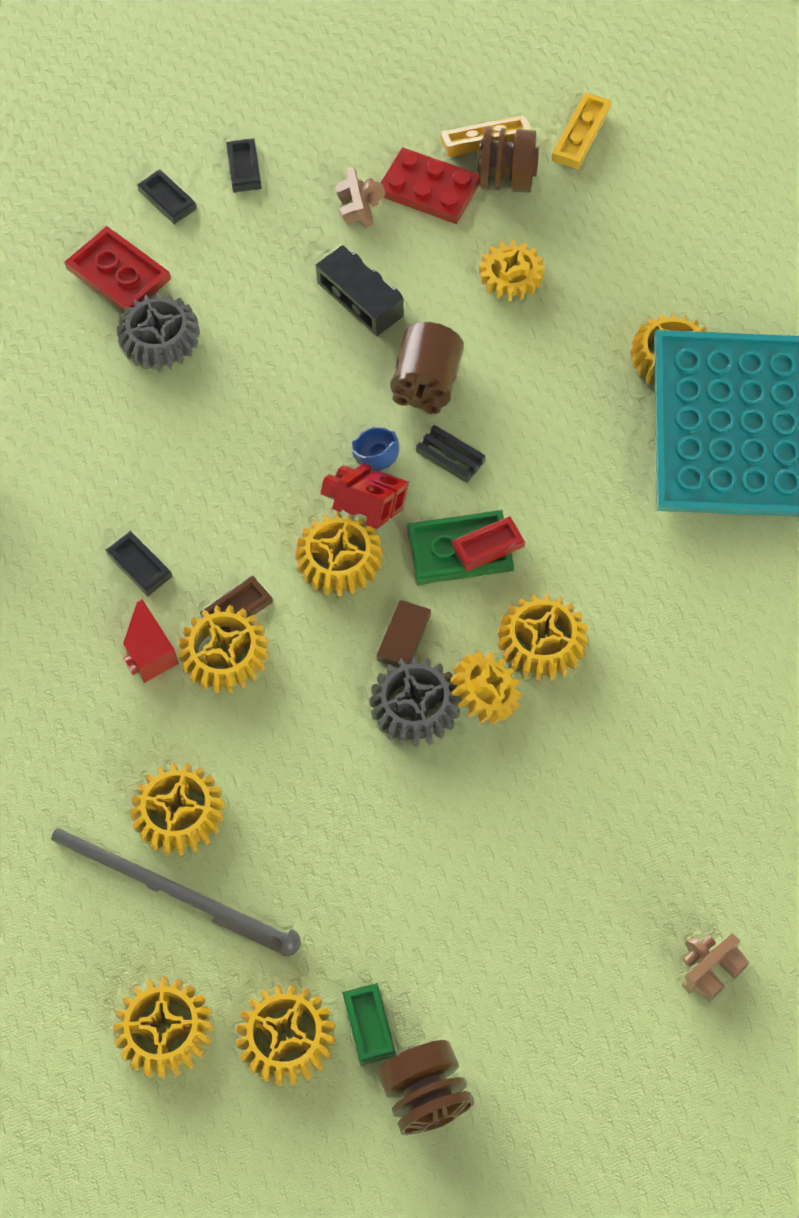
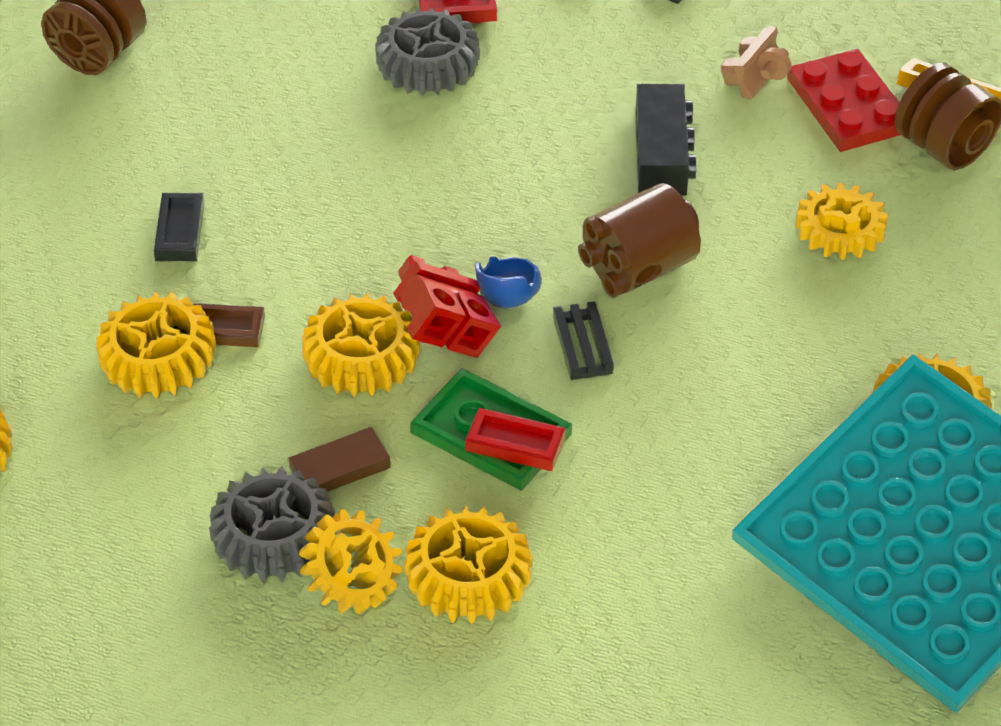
camera: 40 degrees right, 15 degrees down
red slope [123,599,179,683] -> none

